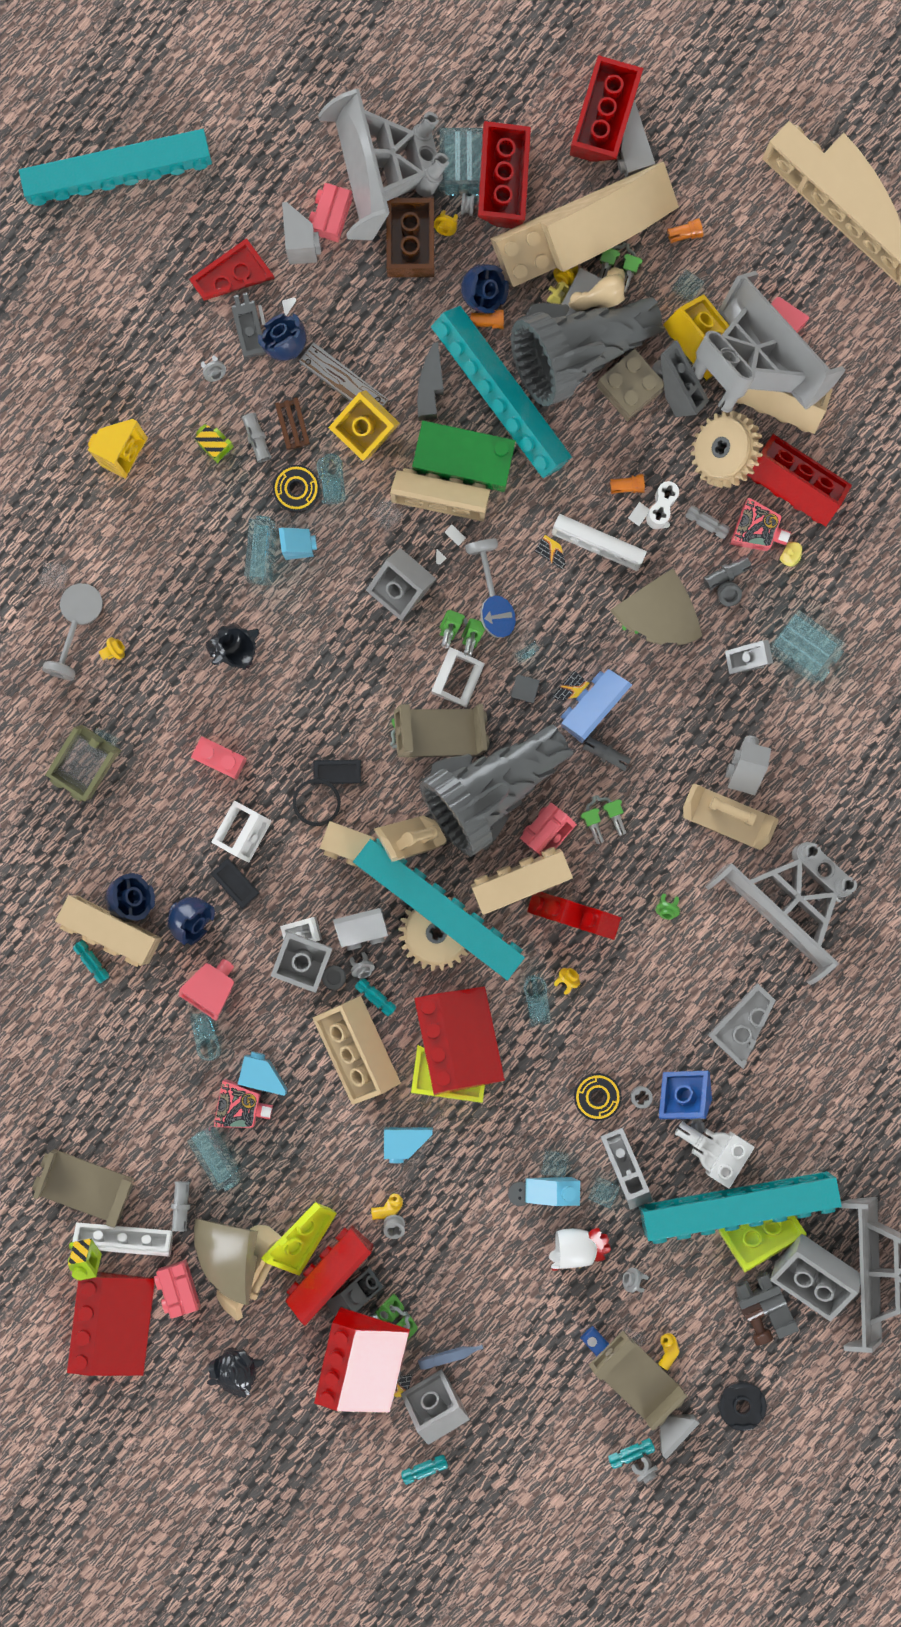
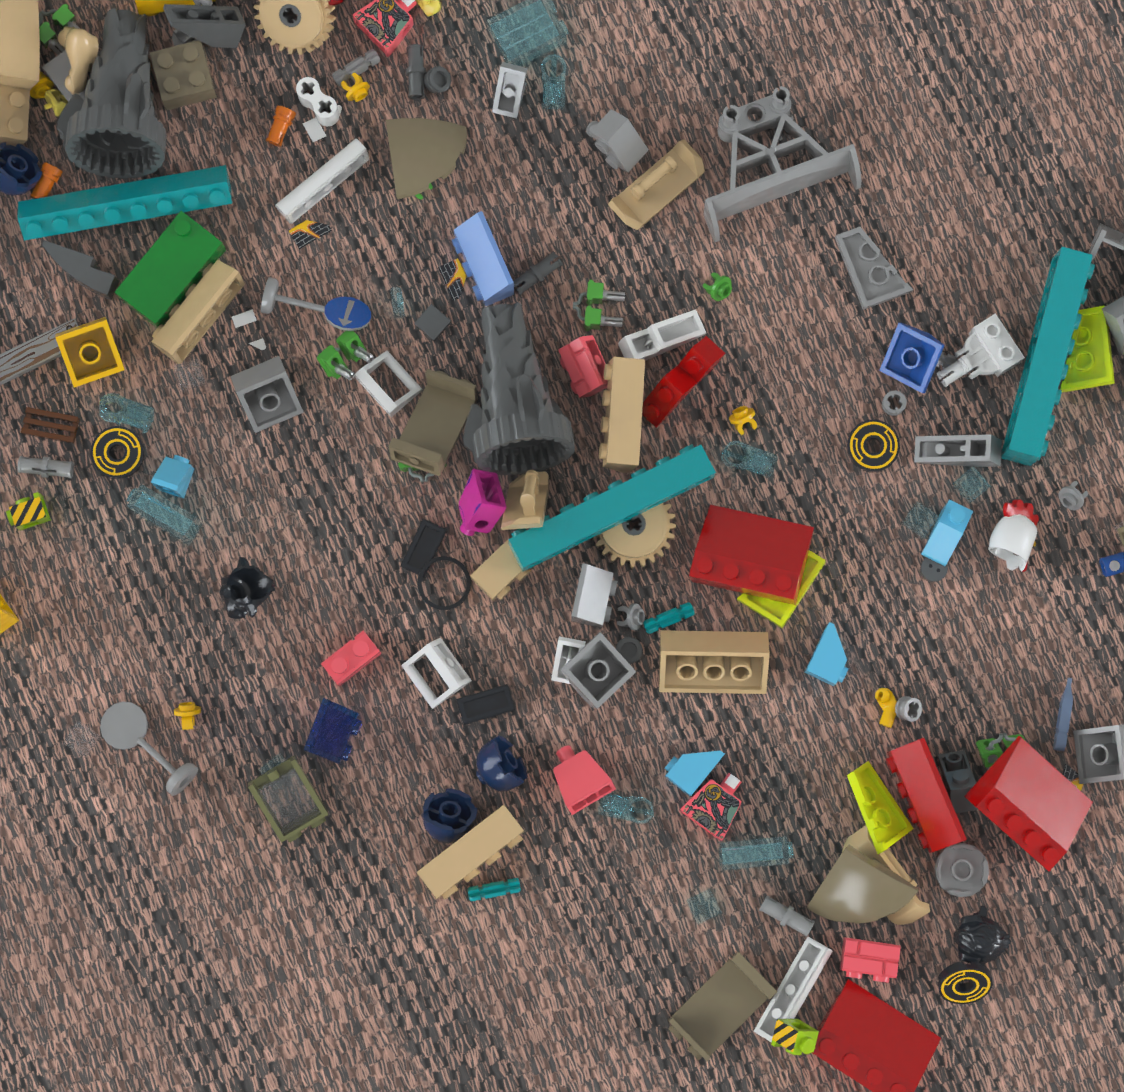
camera: 65 degrees left, 5 degrees down
none -> clear blue slope [303,698,363,765]
none -> yellow plate [341,73,370,102]
none -> dark pink torso [458,469,507,536]
none -> clear light blue piece [541,54,567,110]
none -> white slope [618,309,706,361]
none -> clear light blue tile [686,888,722,925]
none -> light grey tile [934,843,989,897]
none -> black tile [937,961,993,1004]

